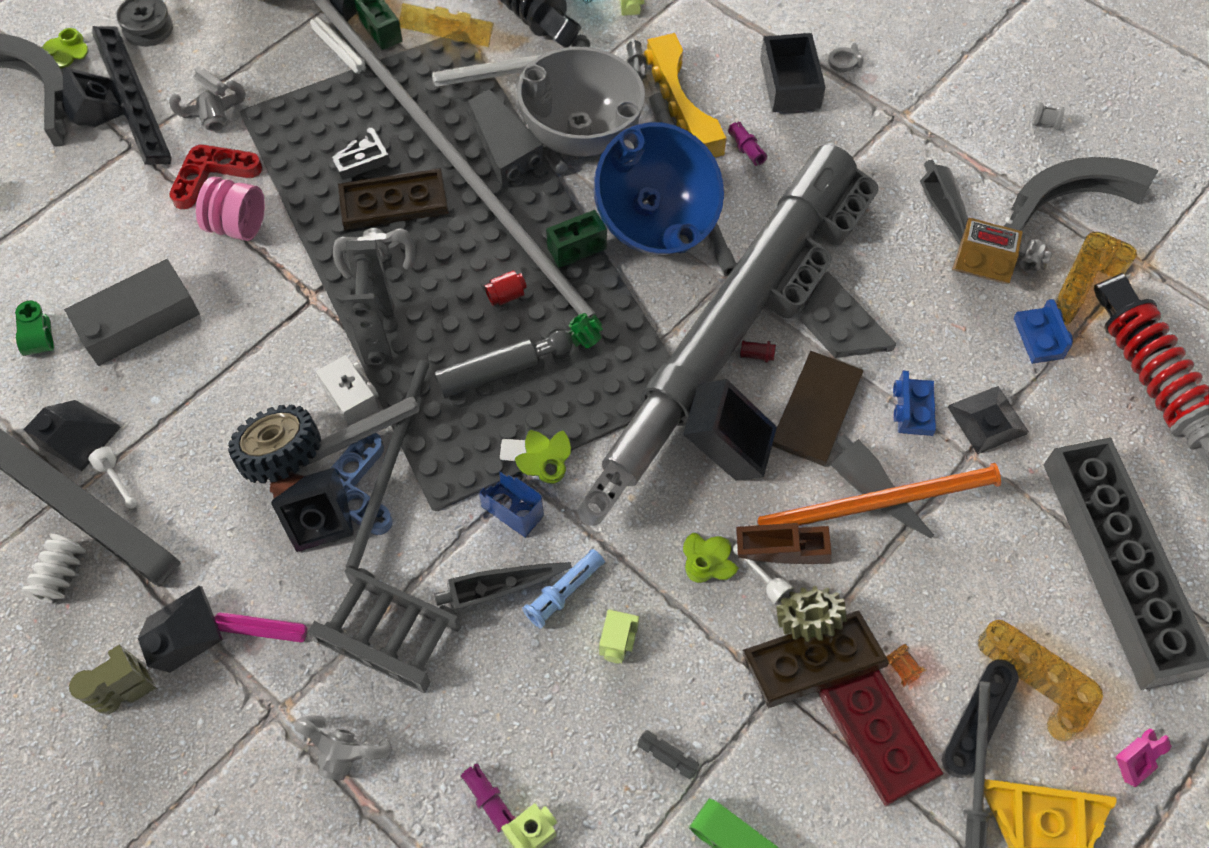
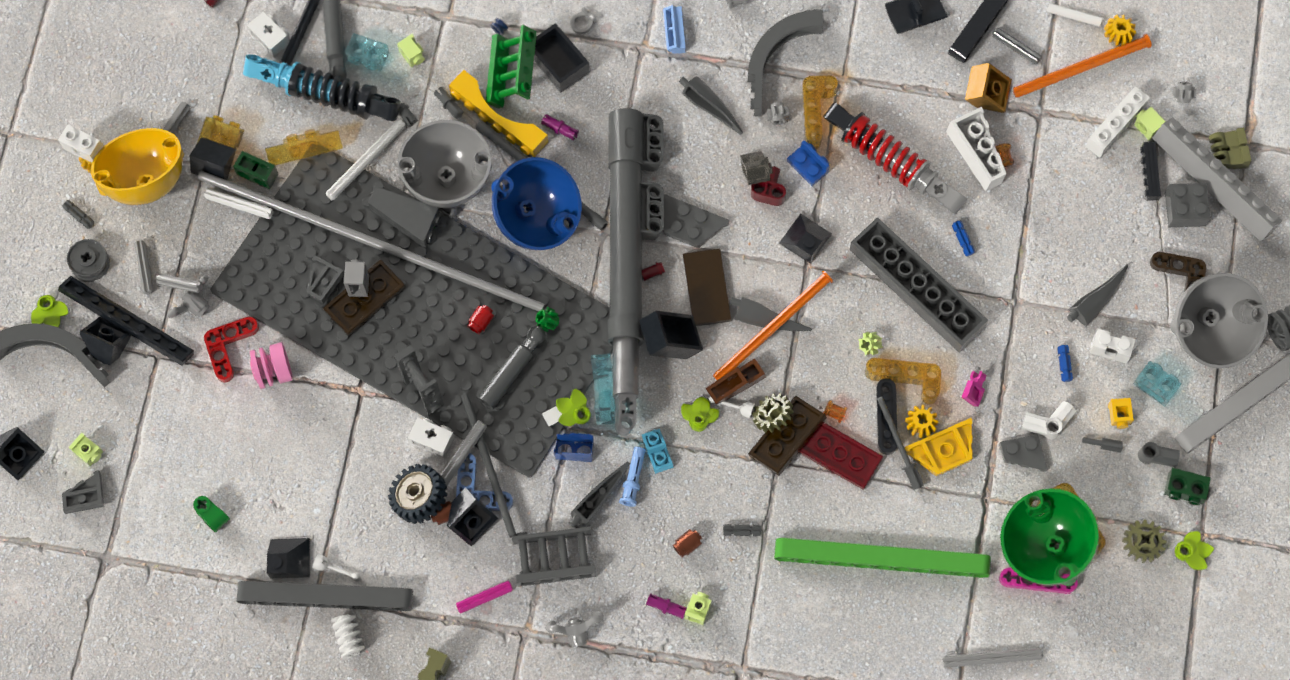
camera: 30 degrees left, 10 degrees up
dark grey brick [64,258,200,366] -> none
black slope [138,585,223,673] -> none
light grey piece [333,228,416,279] -> none
dark green brick [546,210,607,268] -> none
yellowish green brick [599,609,639,663] -> none
blue bracket [893,370,936,436] -> none
pearl gold slope [952,218,1023,284] -> none
none -> light grey axle [135,240,153,294]
none -> light grey brick [344,260,369,297]
none -> green fence [486,25,537,109]
none -> dark blue bush [490,18,508,36]
none -> clear light blue arch [591,354,615,425]
none -> medium azure slope [641,429,674,474]
none -> light blue piece [663,5,685,54]
none -> copper brick [672,529,702,558]
none -> clear smoke brick [740,151,773,185]
none -> dark red beam [751,166,786,206]
none -> yellowish green gear [858,332,883,355]
none -> yellow gear [905,404,939,438]

